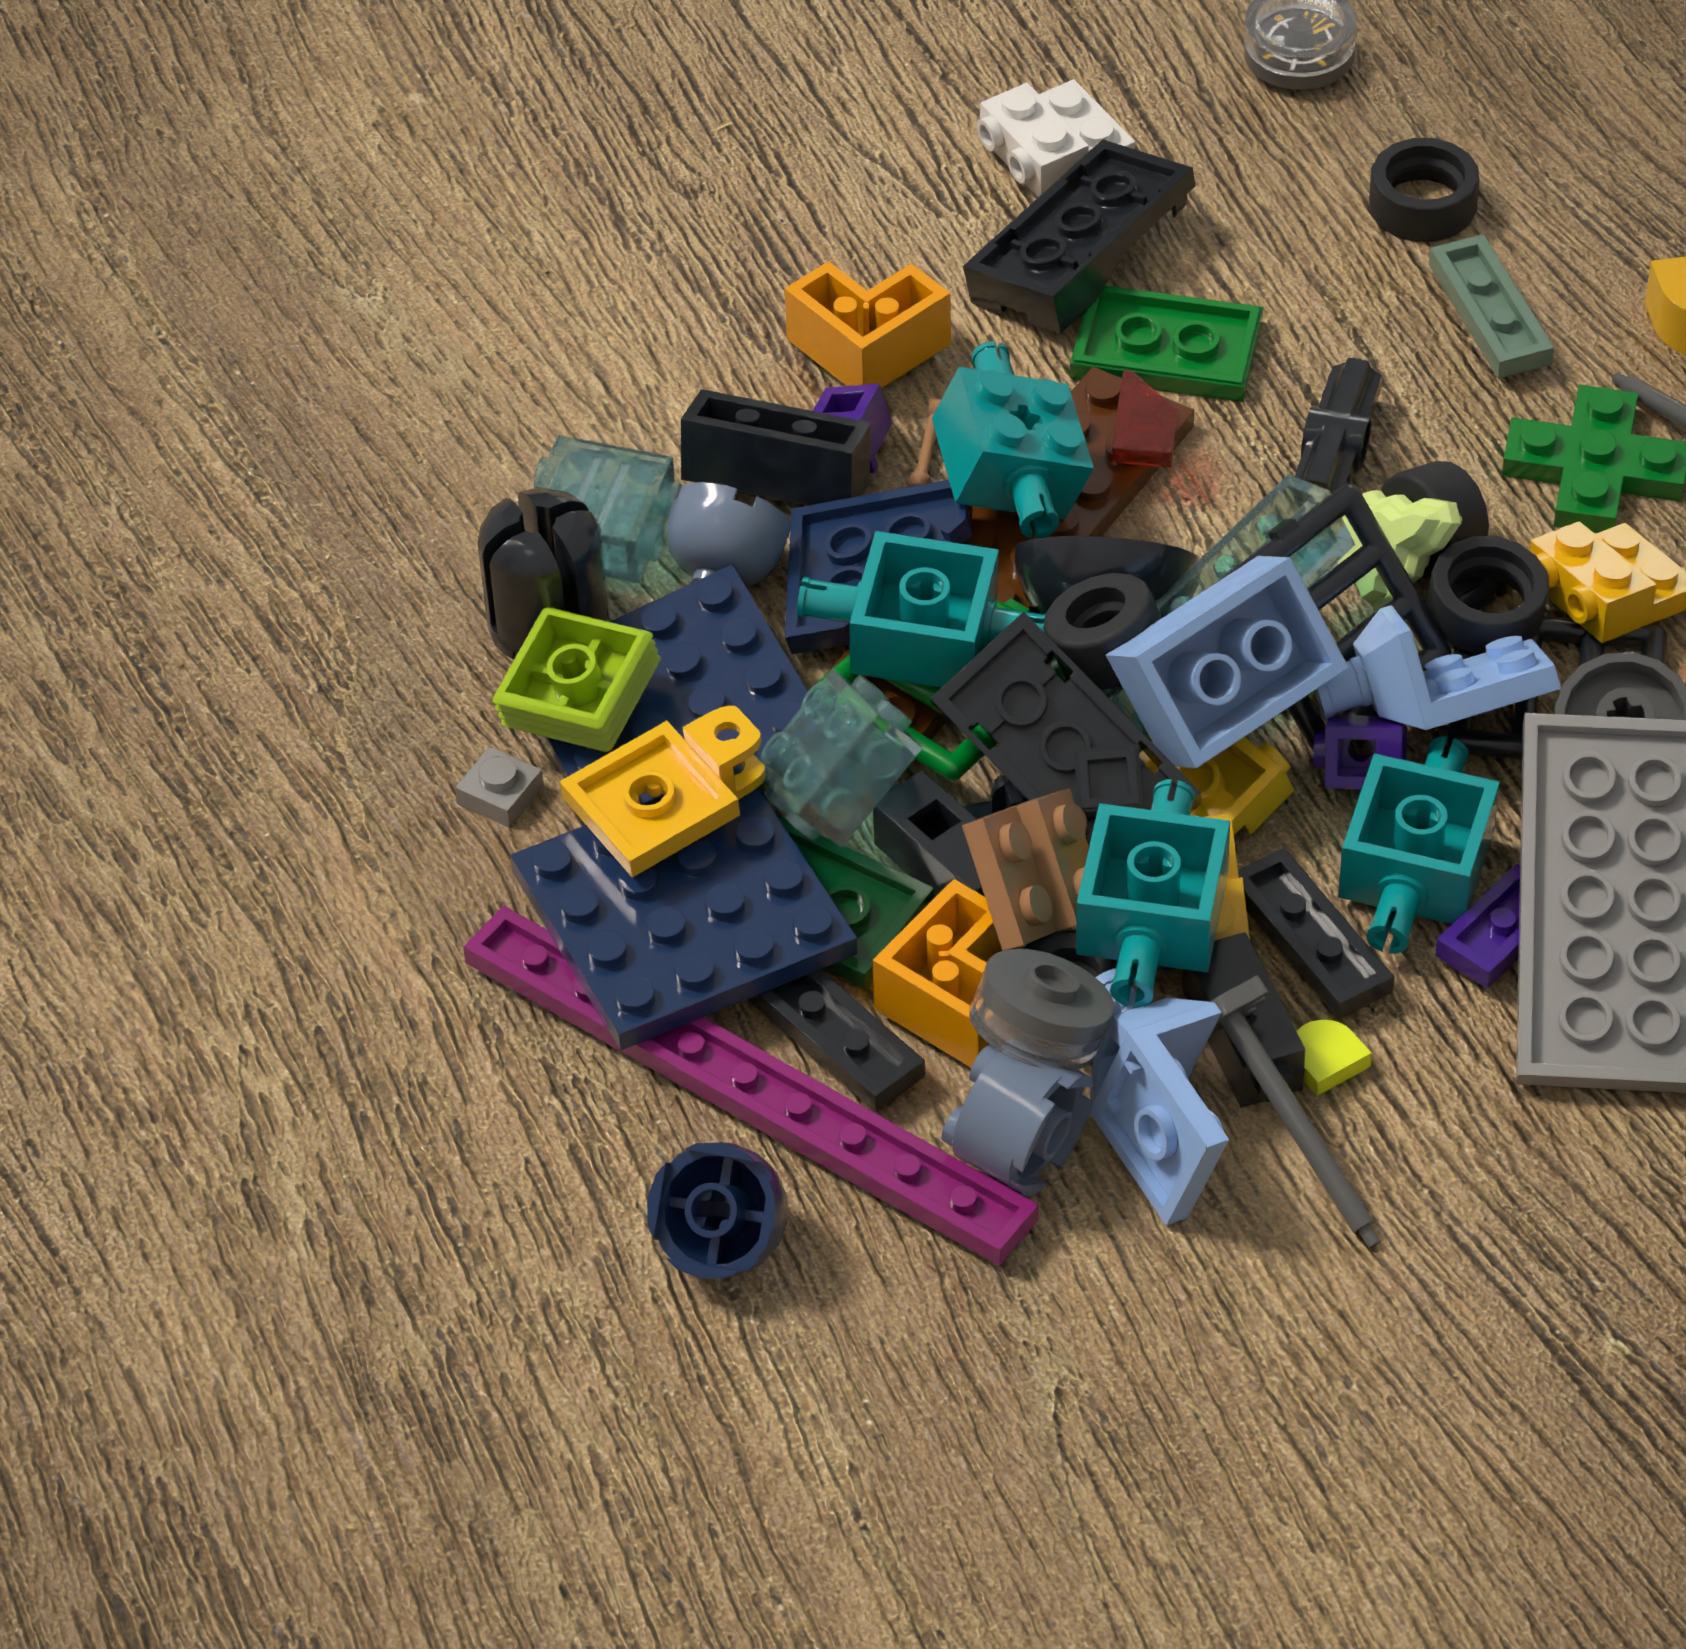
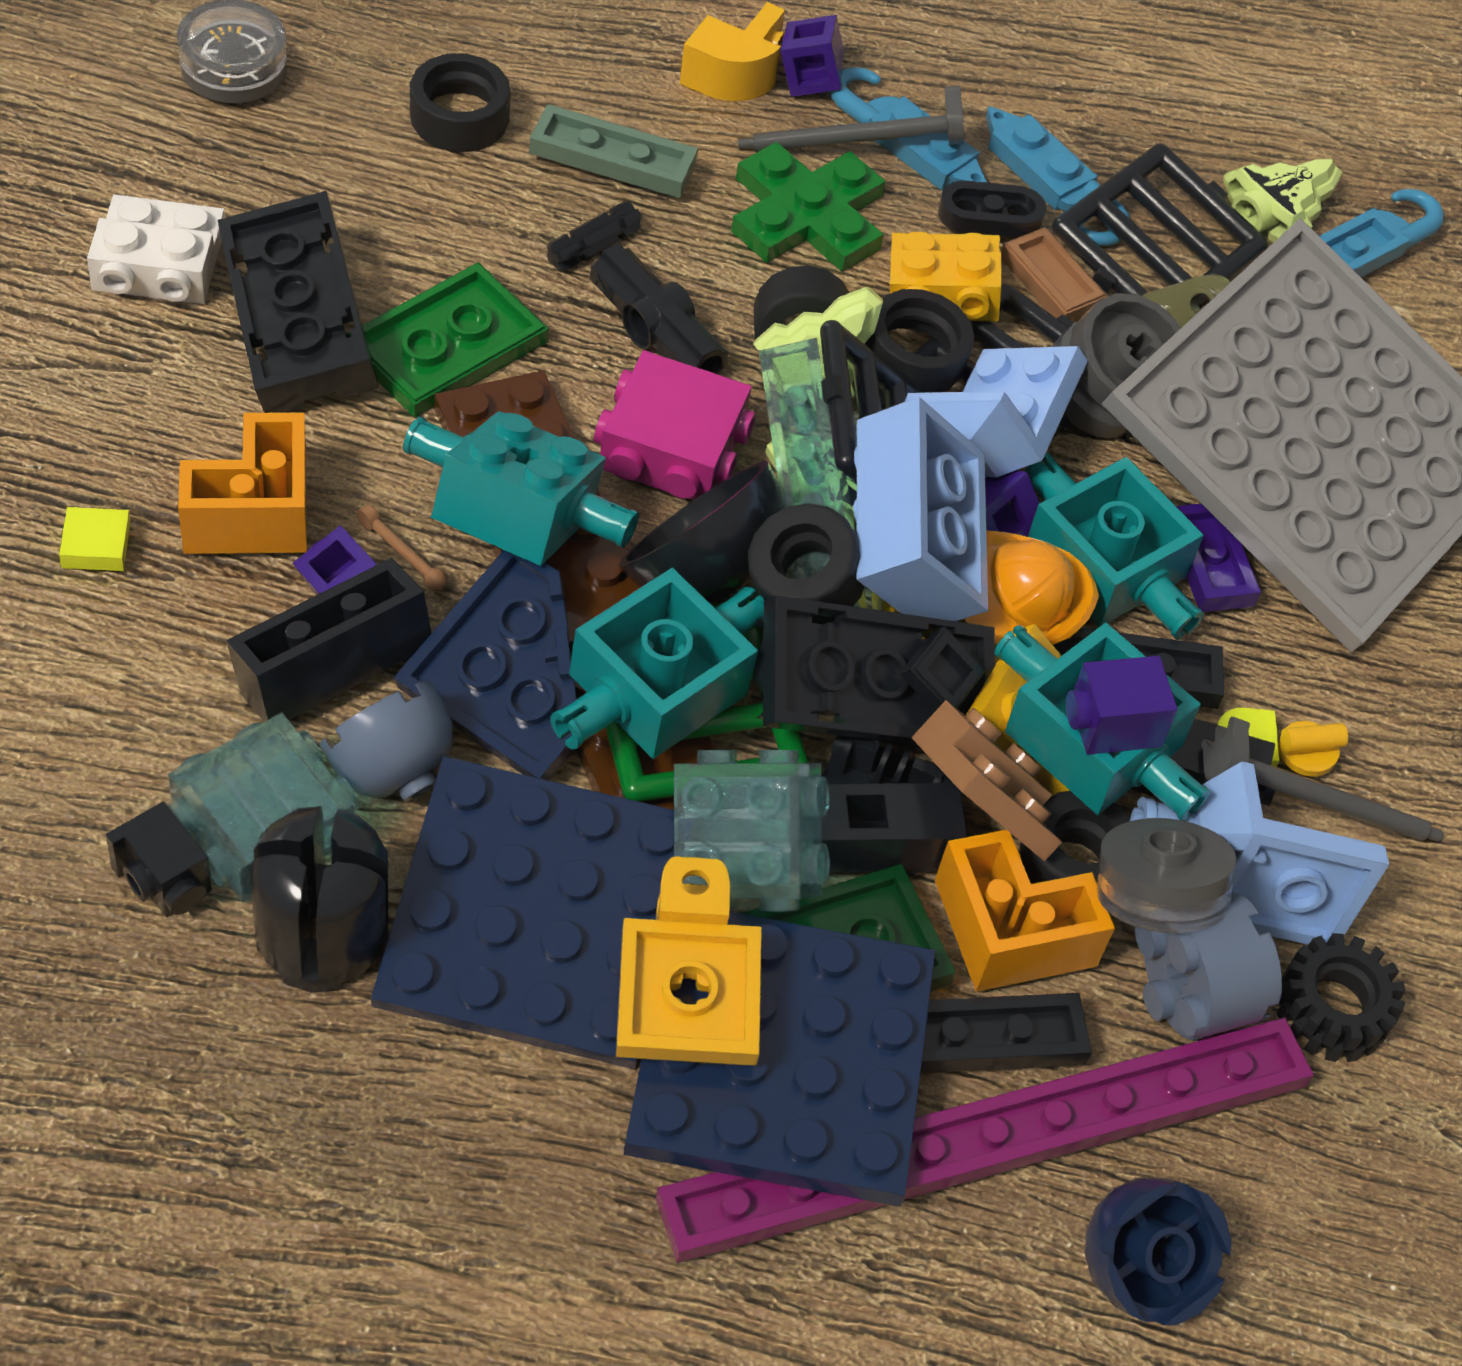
camera: 65 degrees left, 5 degrees up
light grey plate [455,746,544,827] -> none
lime brick [492,607,661,752] -> none
clear red tile [1111,370,1178,468] -> none
none -> neon yellow tile [59,507,131,571]
none -> black brick [105,801,212,918]
none -> black axle [546,201,642,271]
none -> dark pink brick [594,350,756,500]
none -> light orange hat [963,531,1099,646]
none -> dark purple brick [1066,656,1178,755]
none -> black tyre [1277,933,1406,1062]
none -> yellow plate [1278,721,1348,777]

